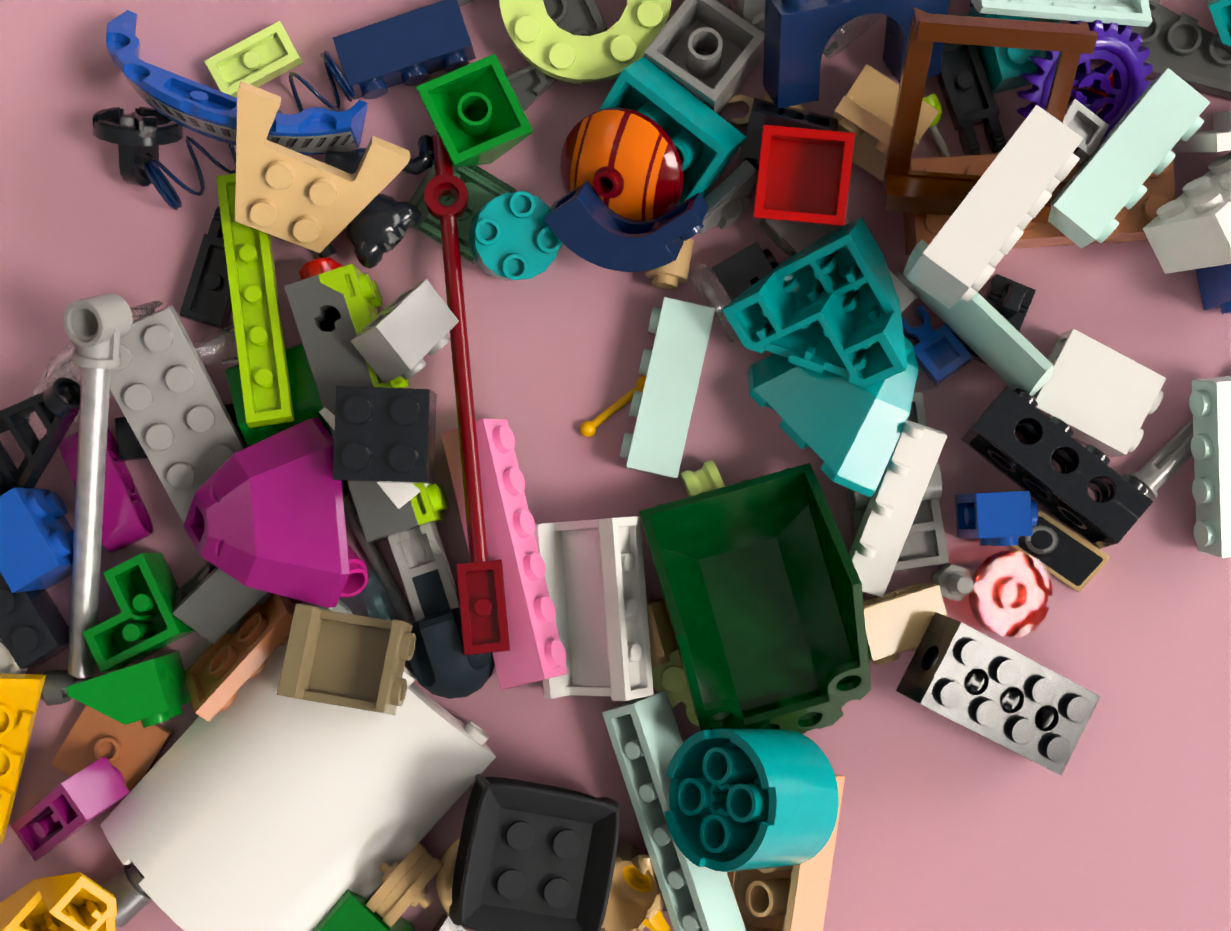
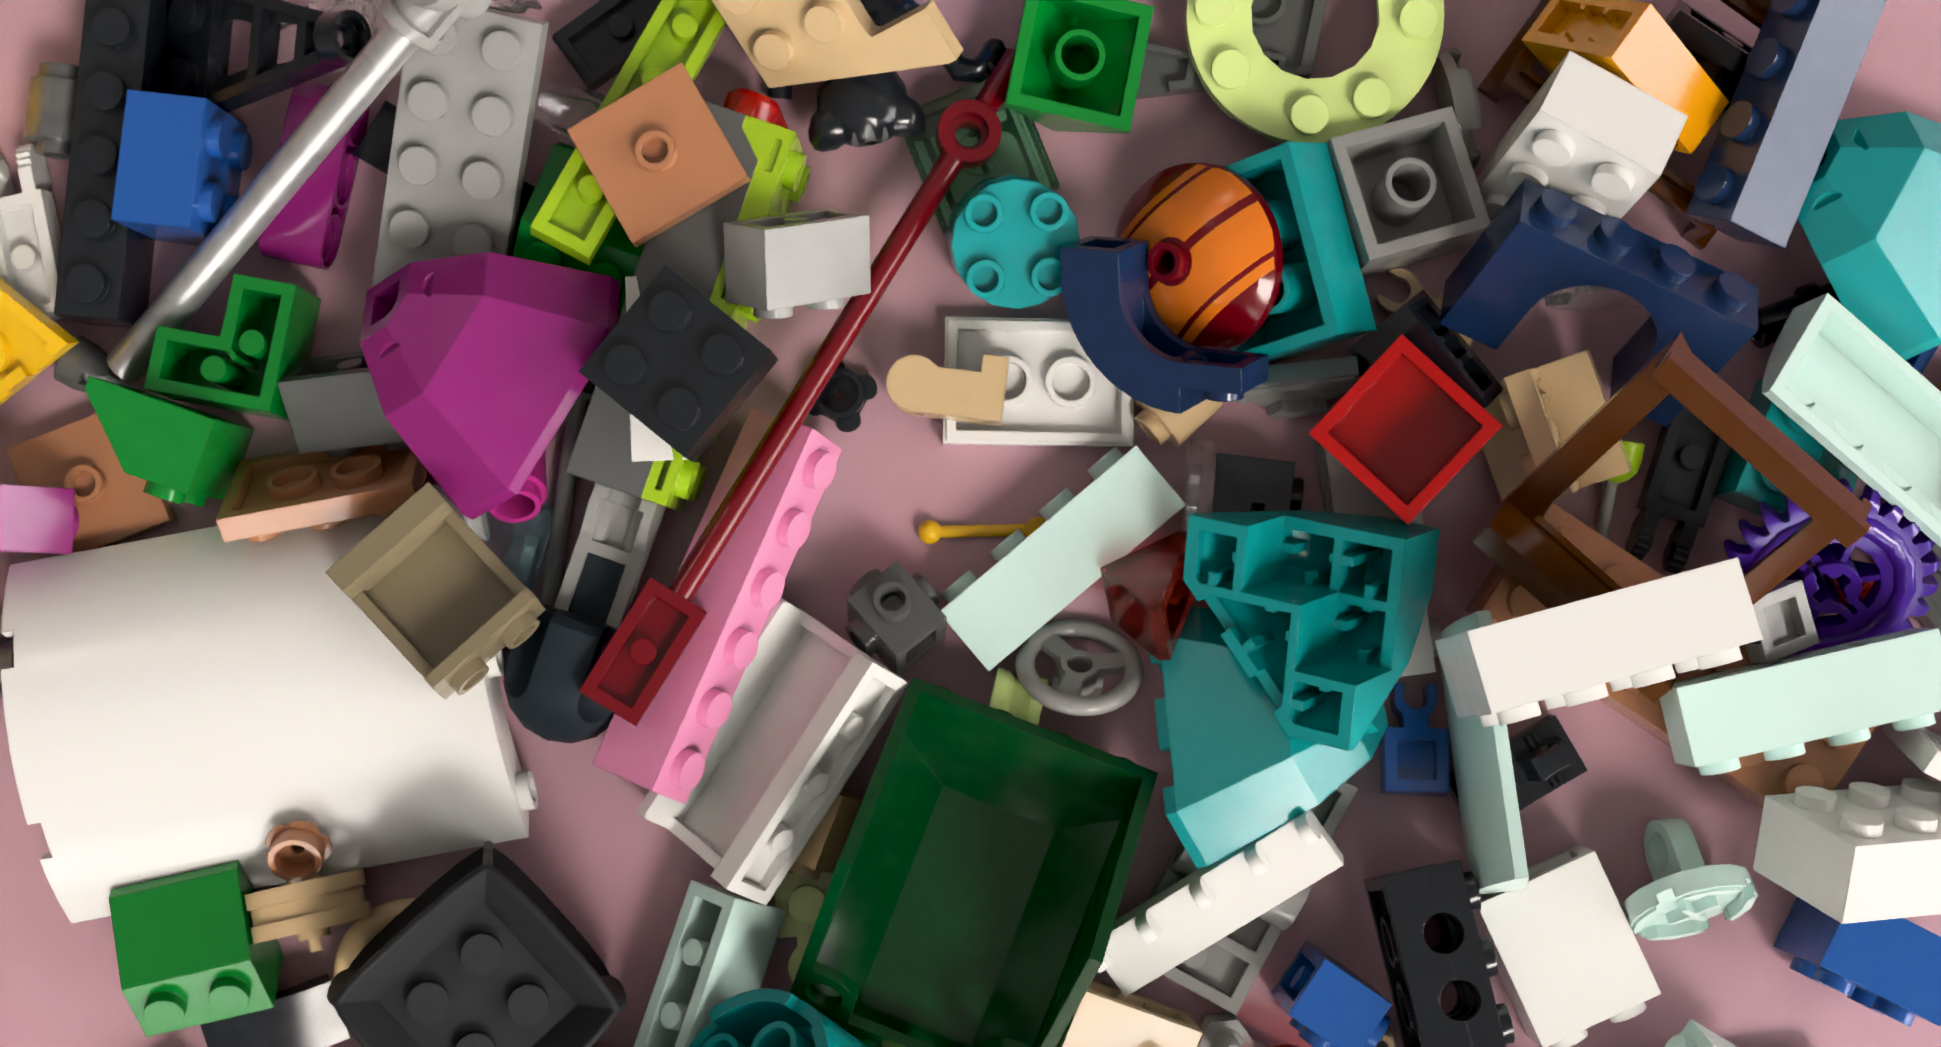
camera: 40 degrees right, 0 degrees up
none -> nougat plate [265,820,332,882]
none -> nougat plate [567,62,751,248]
none -> black plate [809,361,877,432]
none -> dark grey brick [845,561,947,676]
none -> tan leg [886,354,1009,426]
none -> white tile [943,317,1134,448]
none -> light grey piece [1015,619,1144,716]
none -> clear red slope [1100,531,1195,660]
none -> light aqua tile [1622,817,1758,941]

